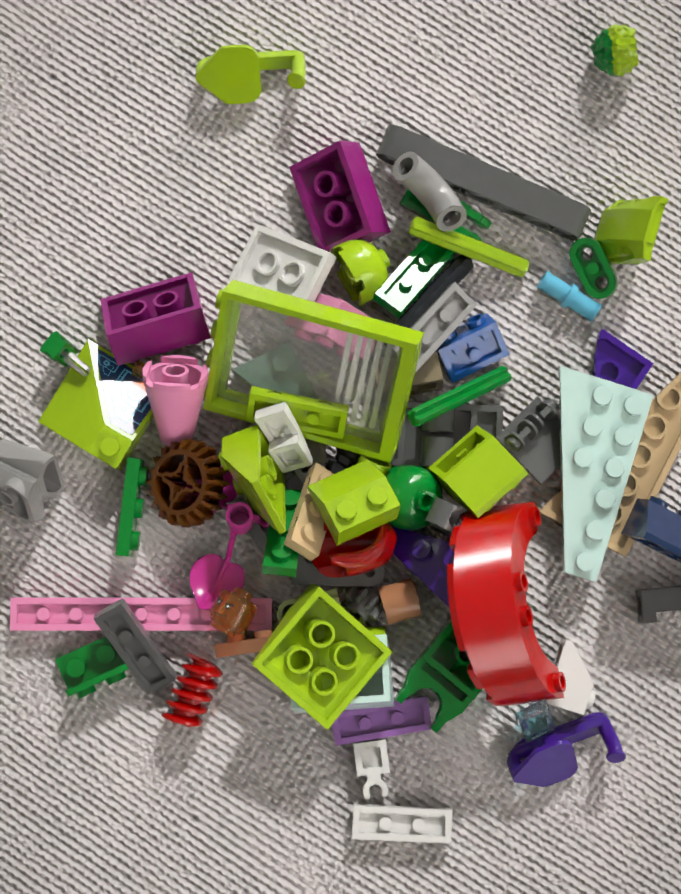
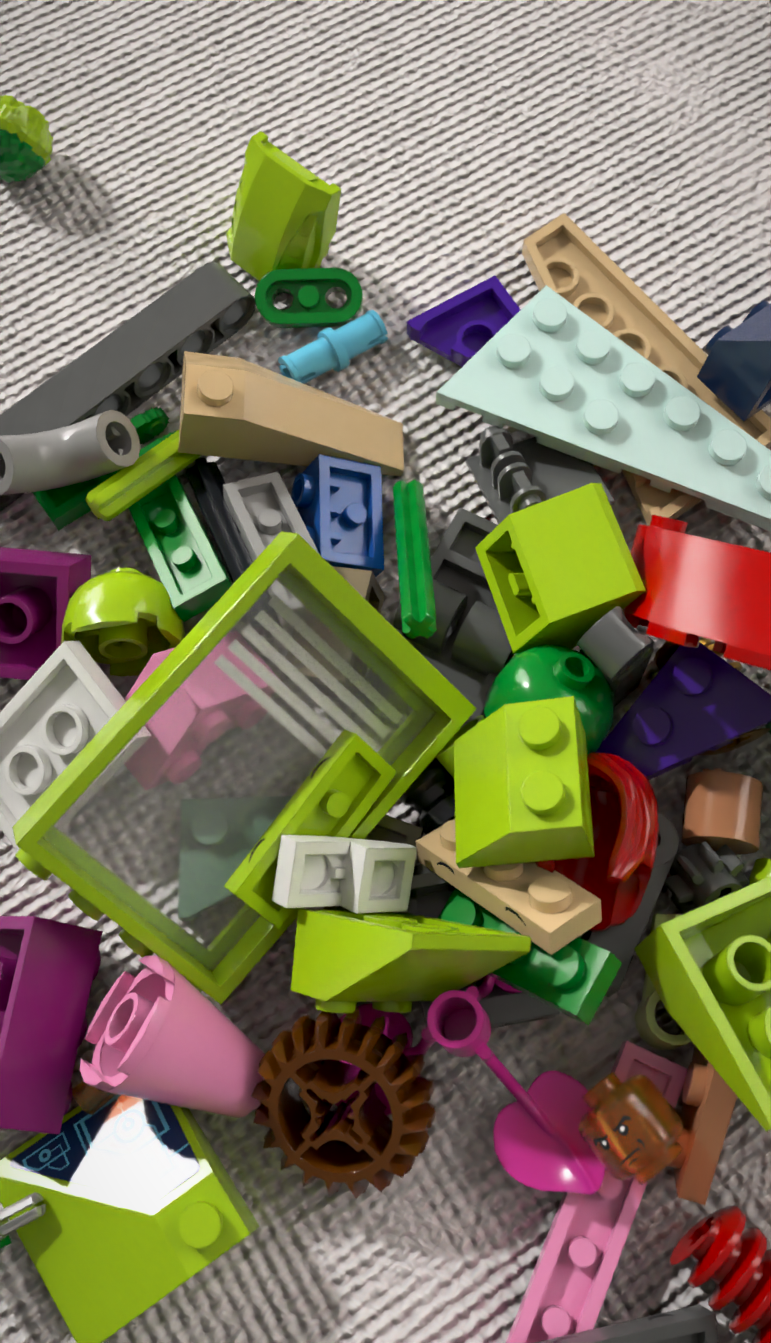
camera: 60 degrees left, 15 degrees down
green plate [116,457,149,557] -> none
none -> tan wedge [178,351,404,476]

